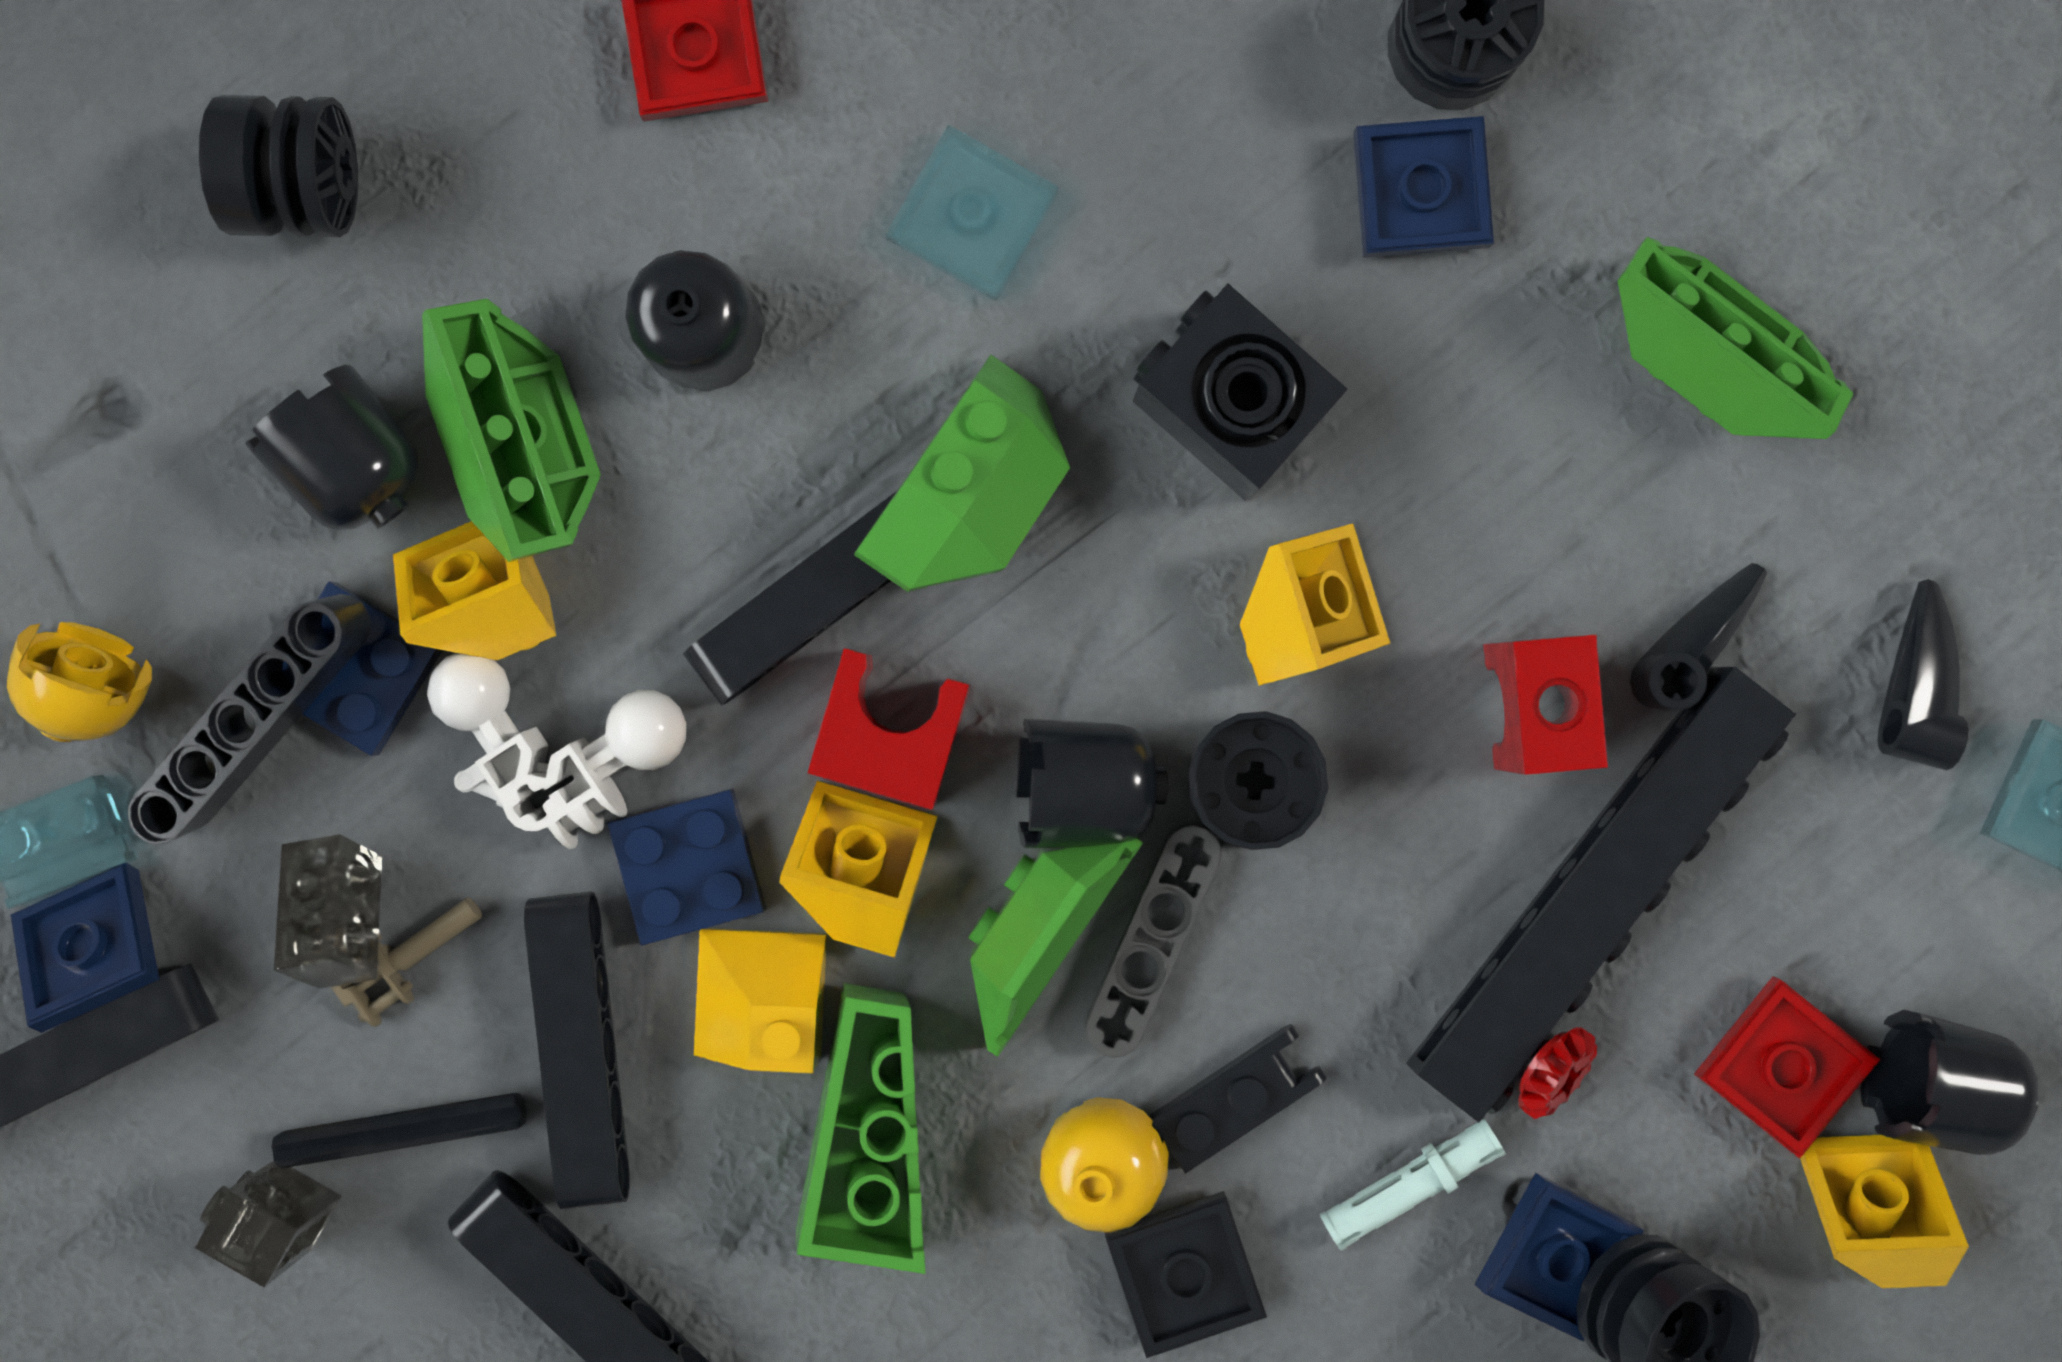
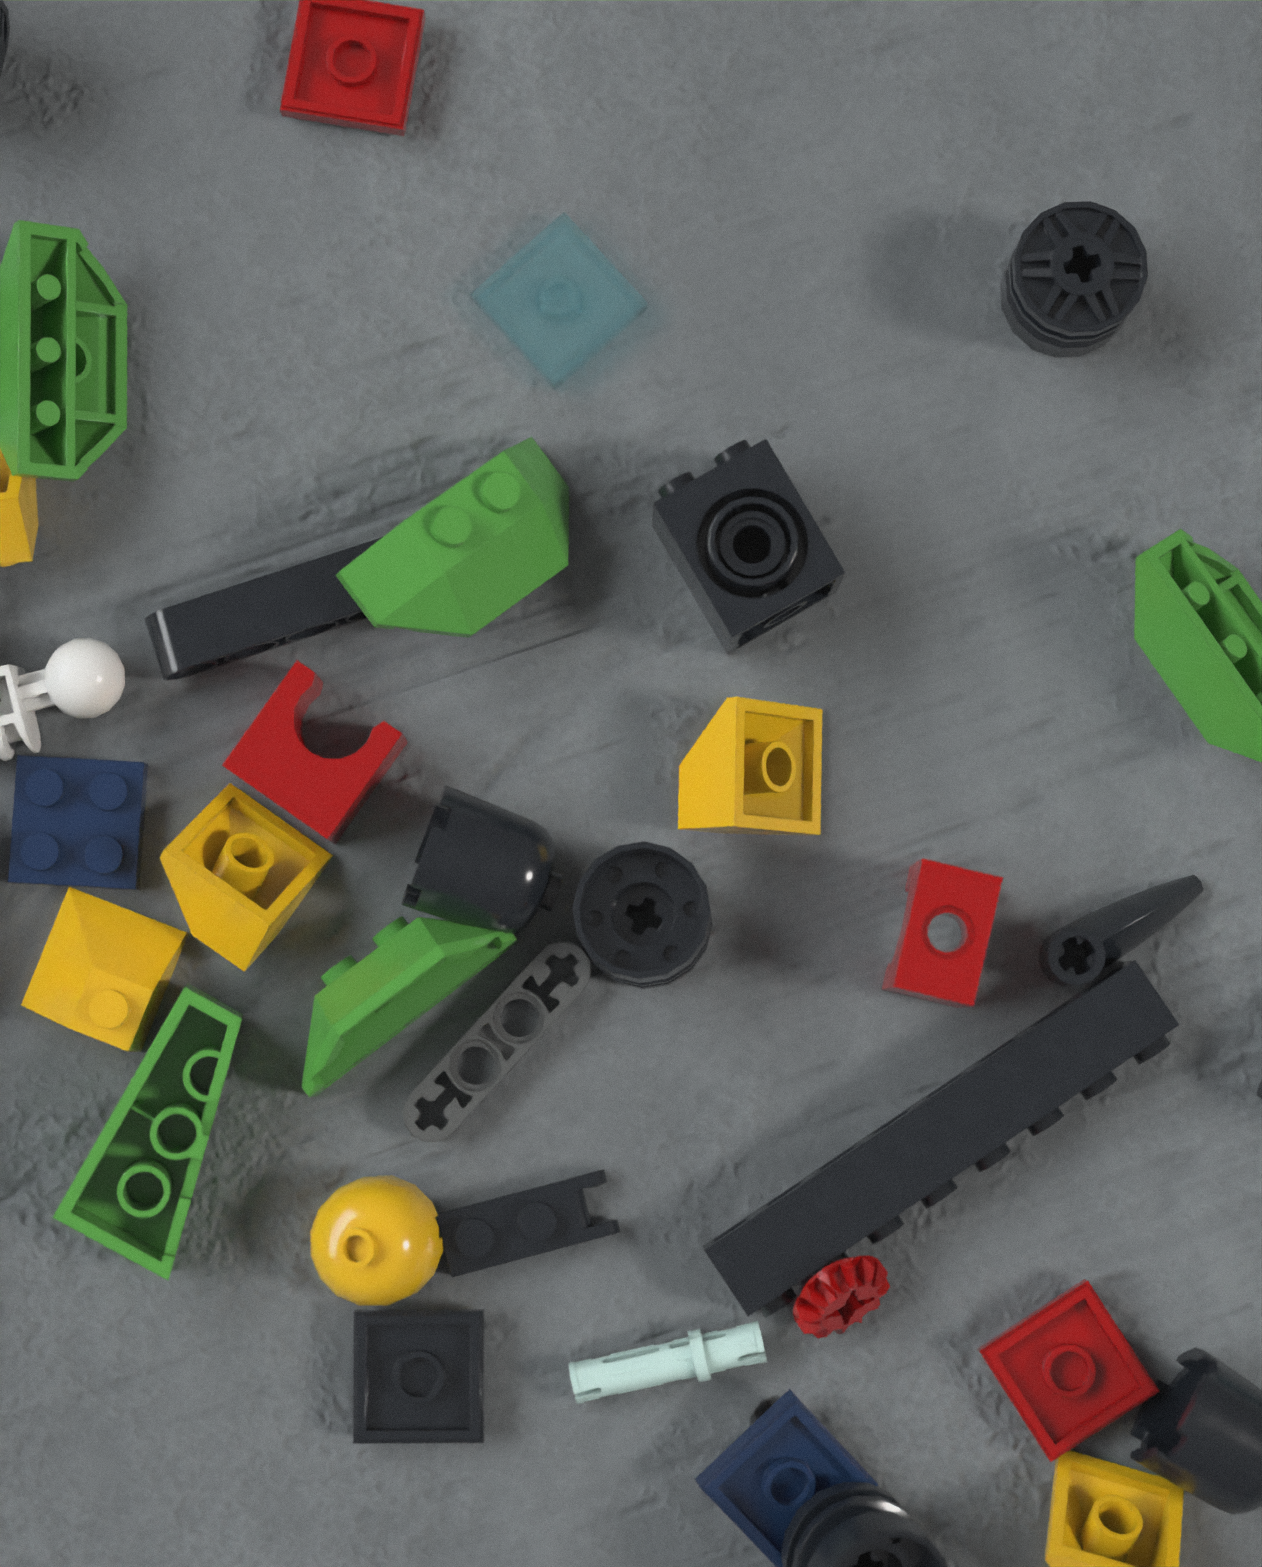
camera: 20 degrees right, 5 degrees down
black cylinder [625,250,765,392] -> none
dark blue plate [1353,116,1494,258] -> none

